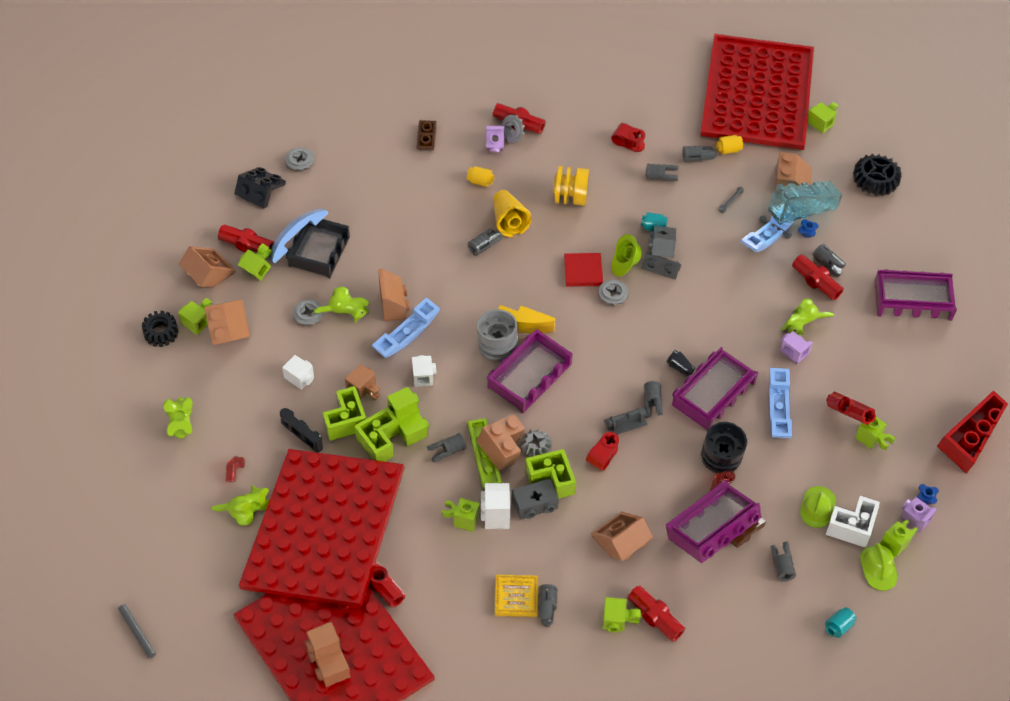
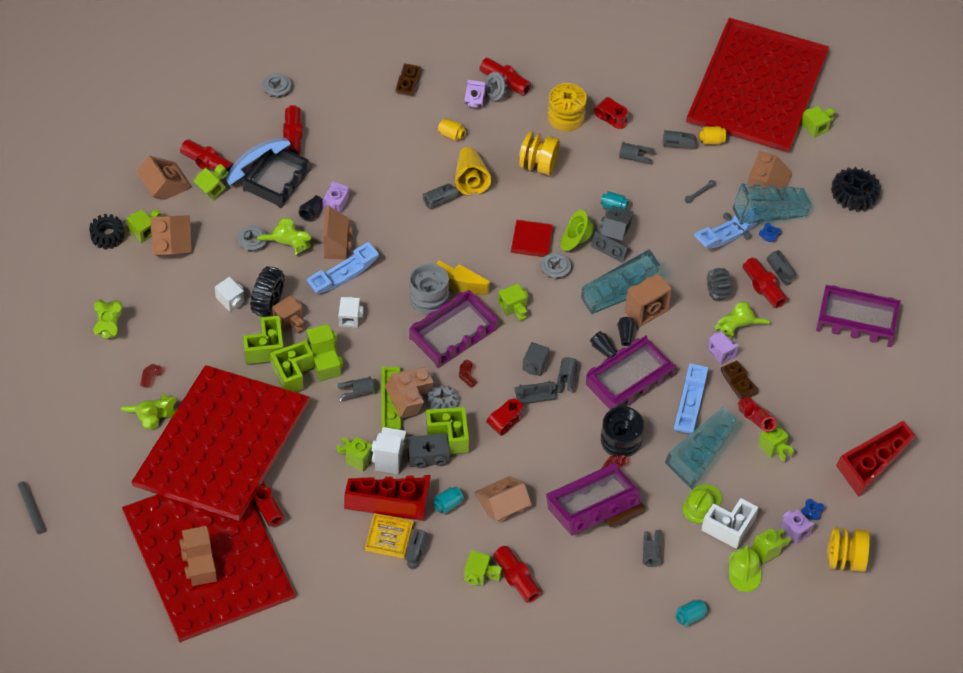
camera: 10 degrees right, 0 degrees up
black bracket [234,167,286,208] -> none
black hinge [279,408,323,453] -> none
none -> black gear [250,266,285,317]
none -> red piece [283,105,302,155]
none -> black cone [298,195,323,221]
none -> lavender brick [323,181,349,213]
none -> red wedge [344,475,431,521]
none -> teal brick [433,486,464,514]
none -> clear red arm [458,360,477,388]
none -> lime brick [498,283,529,321]
none -> dark grey brick [522,342,549,376]
none -> yellow wheel [548,83,587,131]
none -> clear light blue wedge [581,249,661,314]
none -> black cone [617,317,636,346]
none -> nougat brick [625,273,672,328]
none -> clear light blue wedge [665,407,737,490]
none -> dark grey gear [707,268,732,300]
none -> reddish brown slope [720,360,758,399]
none -> yellow wheel [827,526,870,572]

